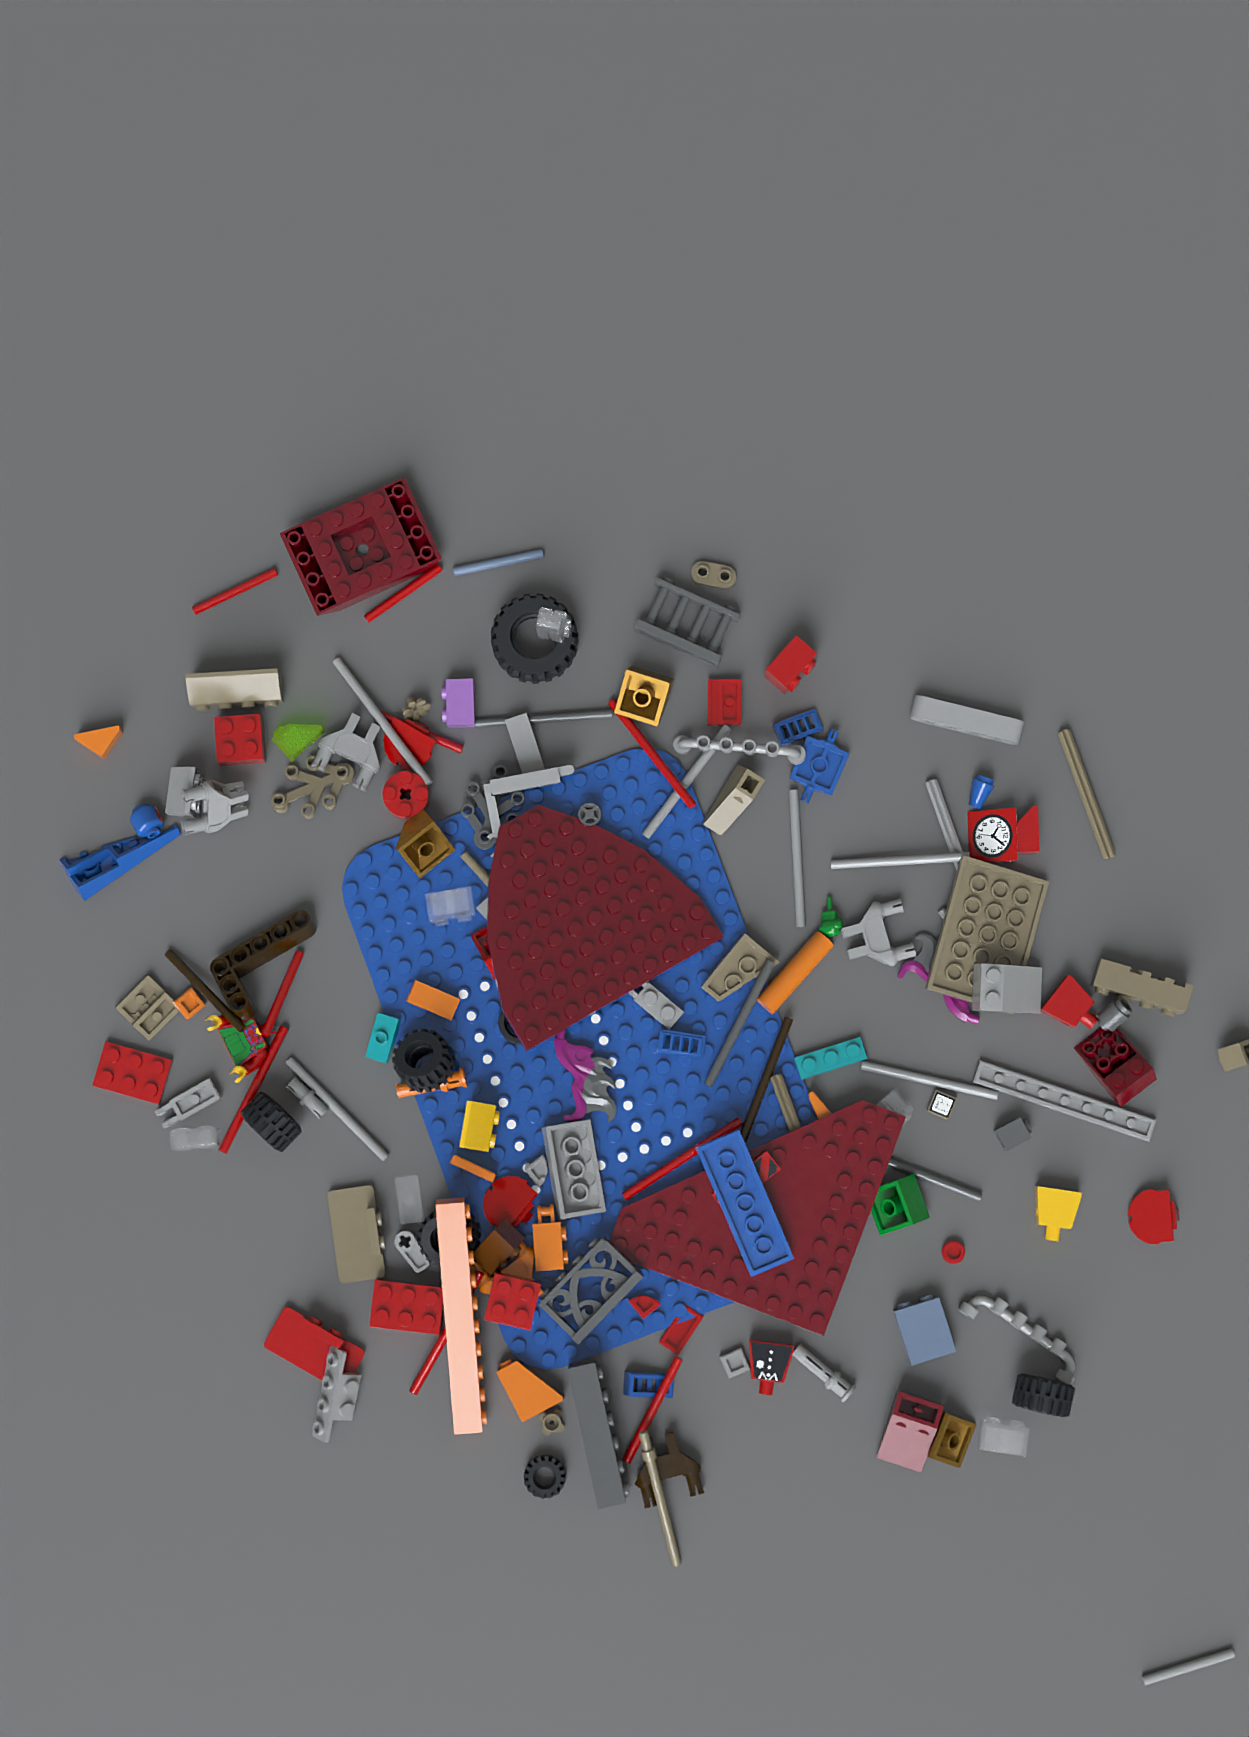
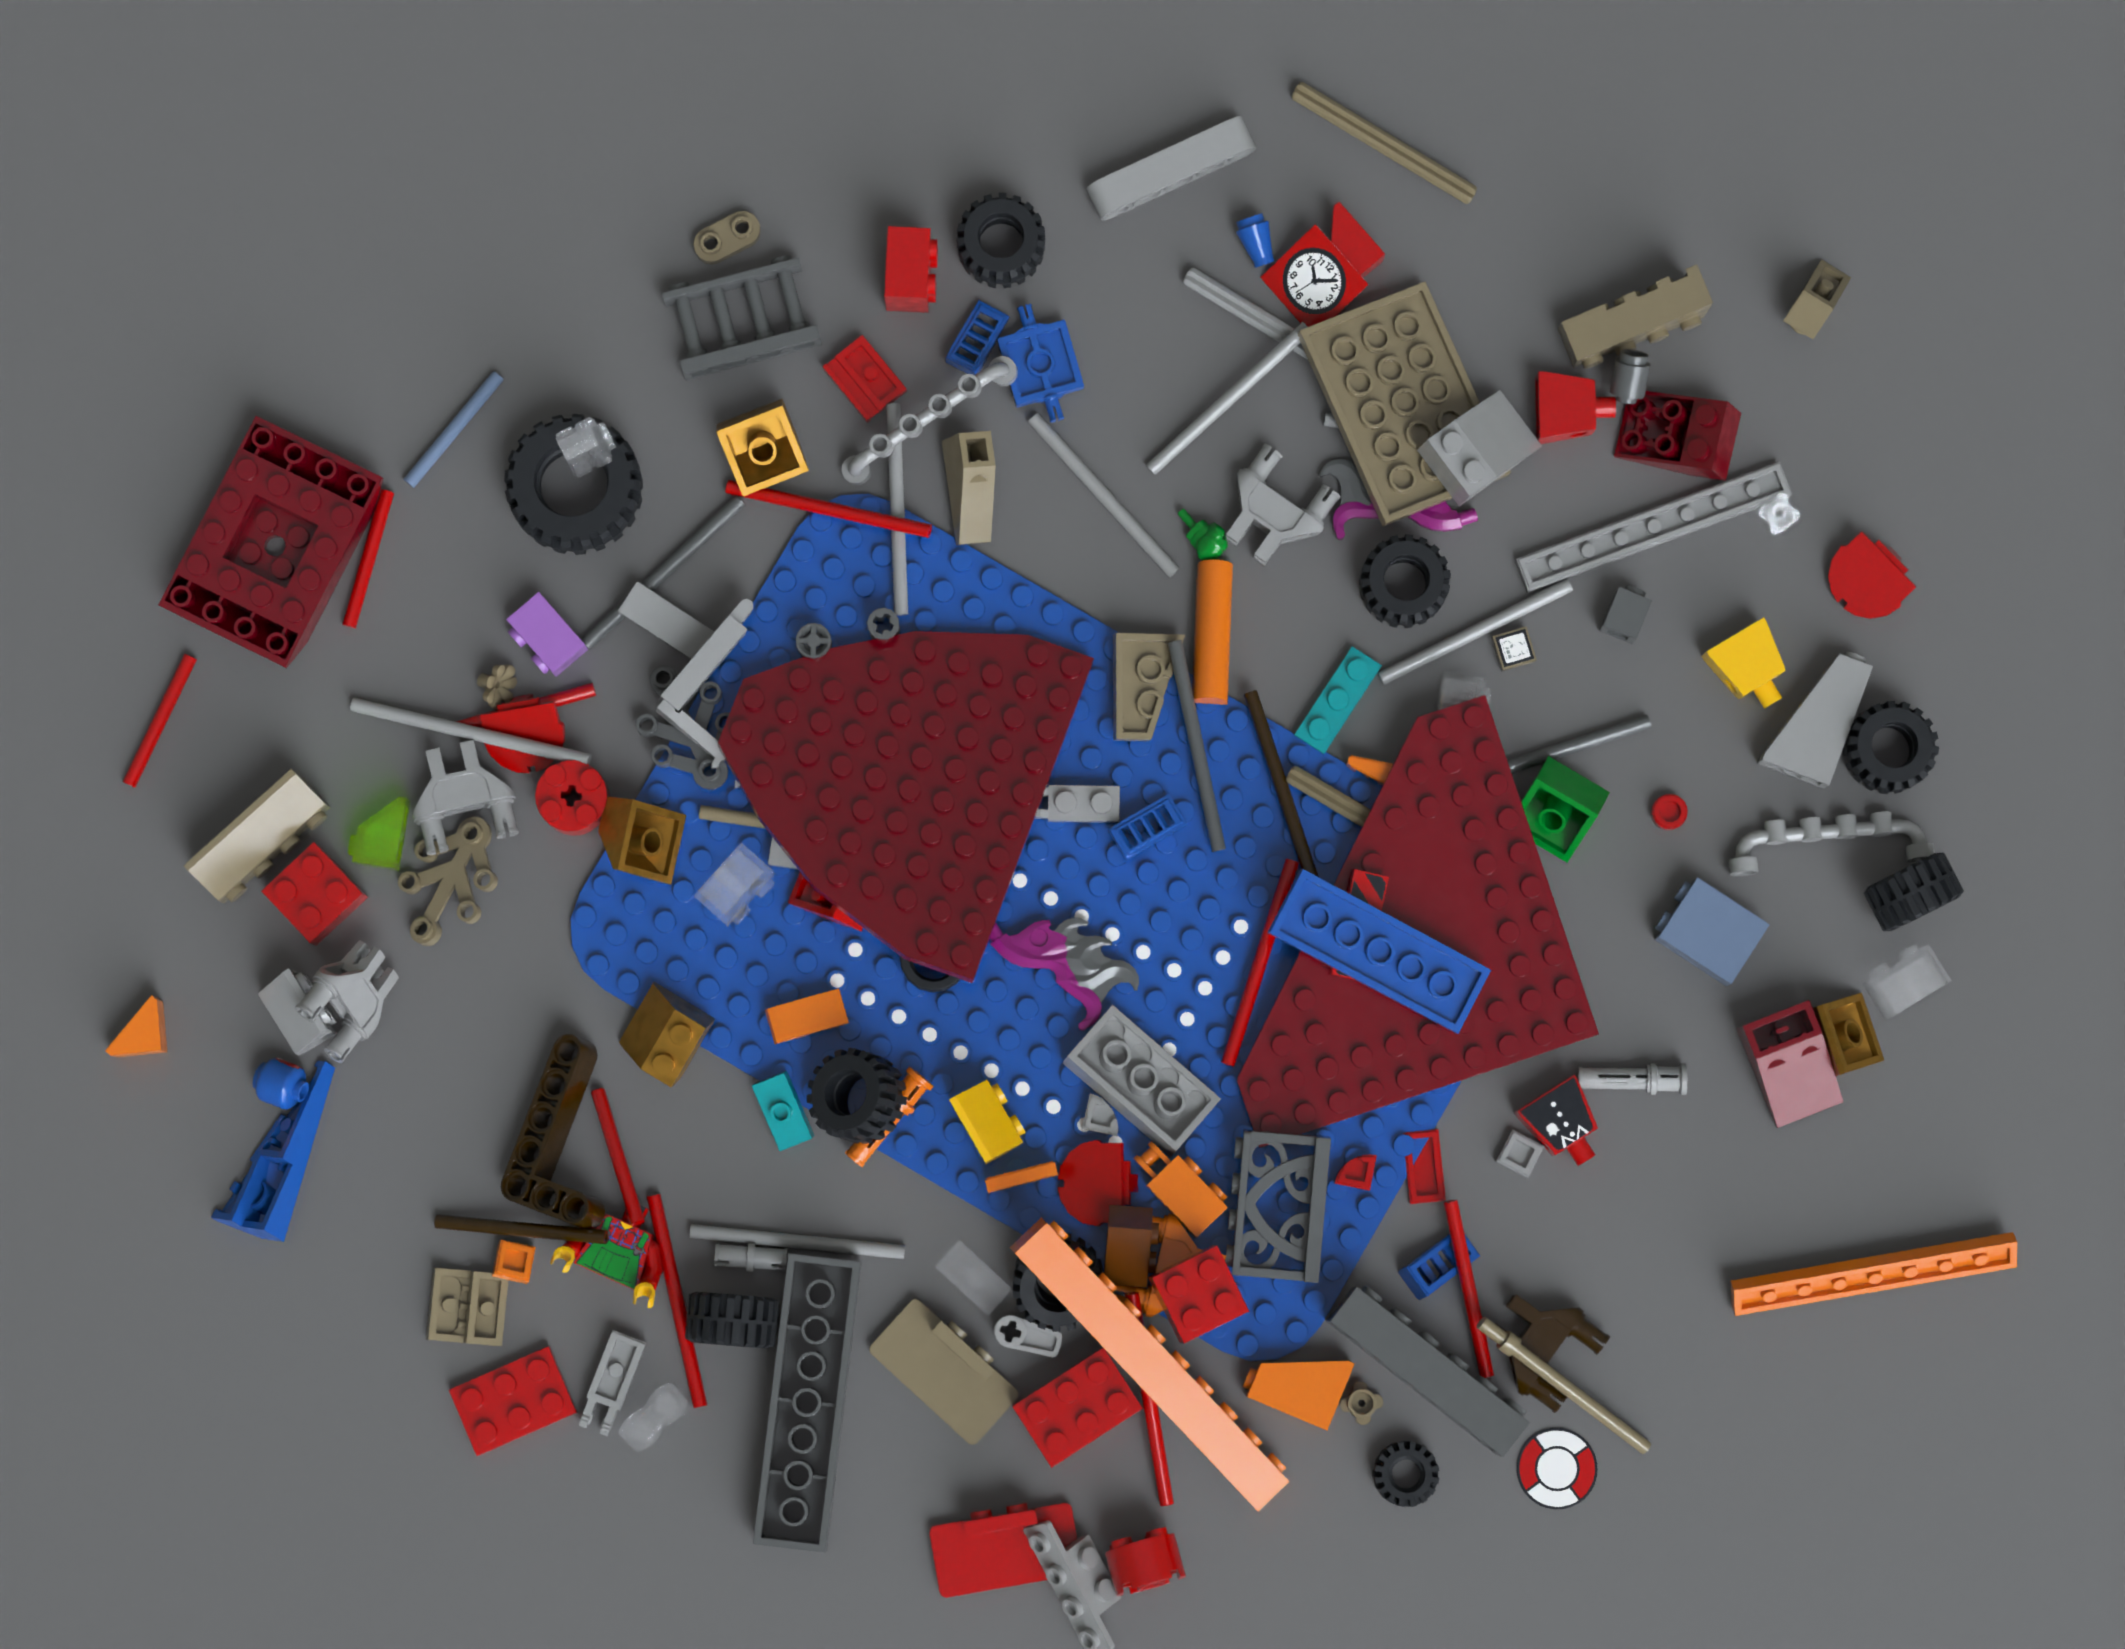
camera: 45 degrees left, 0 degrees up
none -> pearl gold slope [619,982,715,1087]
none -> dark grey brick [753,1253,862,1553]
none -> dark grey bush [867,608,900,640]
none -> black tyre [957,193,1045,288]
none -> red brick [1105,1527,1186,1596]
none -> black tyre [1359,534,1451,628]
none -> sticker [1517,1428,1598,1509]
none -> orange plate [1731,1232,2017,1316]
none -> light grey slope [1757,652,1873,789]
none -> clear plate [1758,492,1800,535]
none -> black tyre [1843,701,1939,794]

